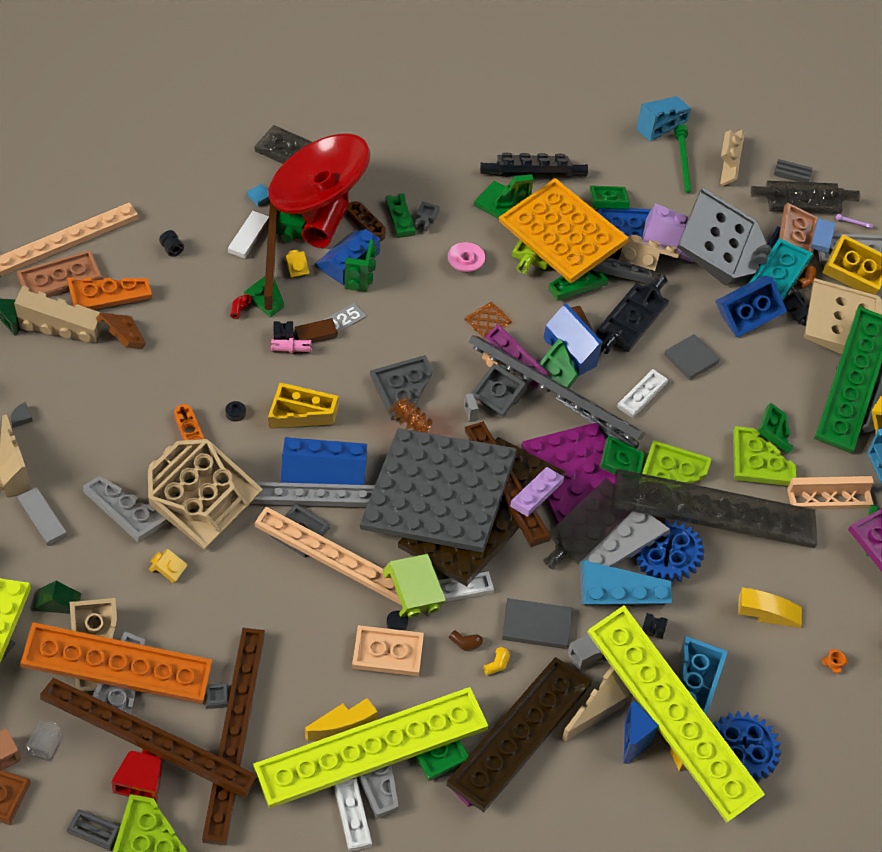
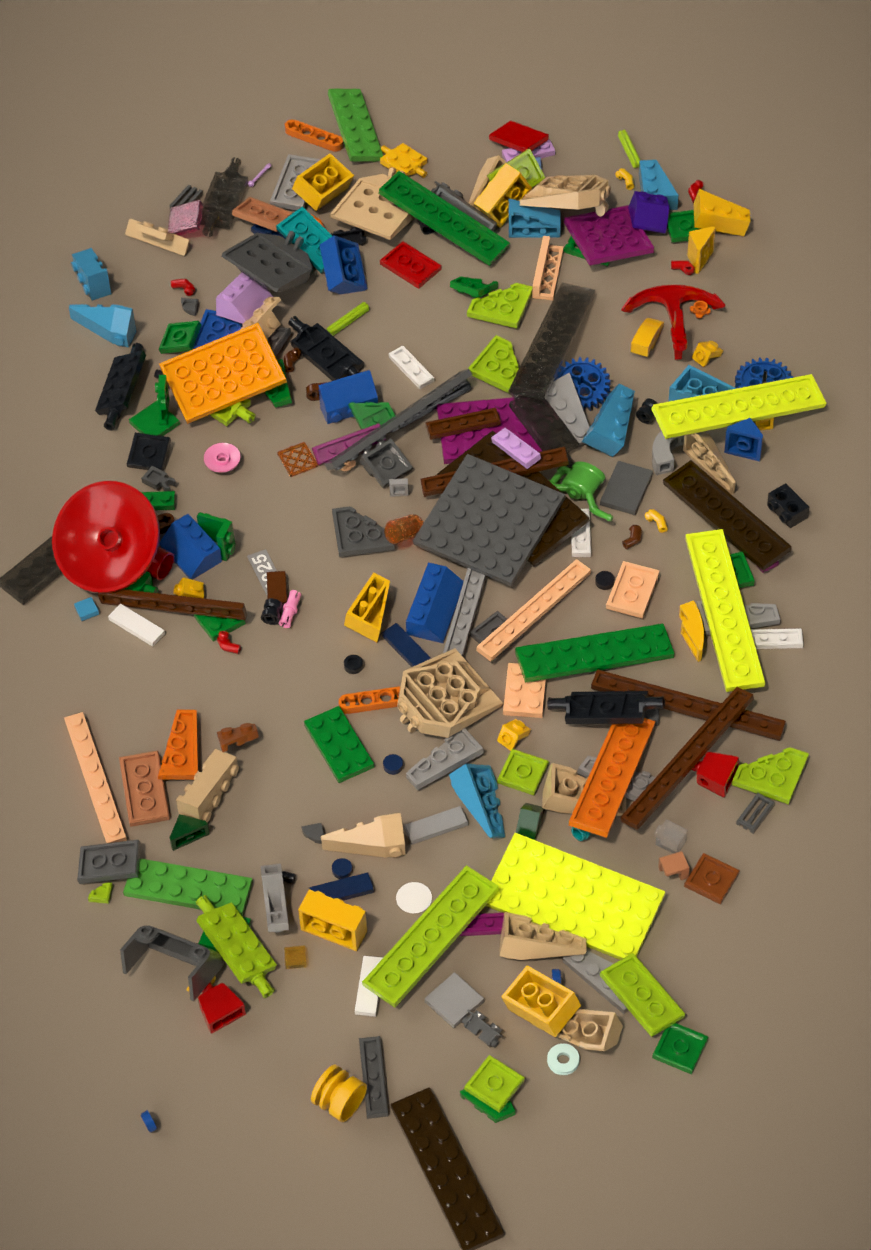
camera: 70 degrees left, 0 degrees up
black wheel [159,230,184,257] -> none
lime panel [382,554,446,618] -> none
green tile [600,436,645,485] -> none
dark grey tile [664,334,720,380] -> none
green piece [674,124,692,194] -> none
medium blue tile [810,218,836,253] -> none
none -> dark azure wedge [69,304,137,347]
none -> black tile [127,432,171,471]
none -> clear pink tile [168,200,203,236]
none -> red arm [171,278,195,296]
none -> dark grey tile [181,298,199,316]
none -> reddish brown arm [284,348,301,373]
none -> green plate [304,706,374,783]
none -> lime axle [326,302,369,336]
none -> red tile [380,241,442,289]
none -> dark blue tile [381,623,432,667]
none -> dark blue tile [383,754,403,775]
none -> reddish brown tile [425,408,501,440]
none -> dark azure wedge [449,764,505,838]
none -> lime tile [497,749,549,796]
none -> light nougat plate [503,663,546,718]
none -> green plate [515,623,675,683]
none -> black plate [547,691,665,724]
none -> bright green piece [549,461,613,521]
none -> red piece [621,285,725,360]
none -> yellow bracket [692,341,723,367]
none -> black brick [767,483,809,528]

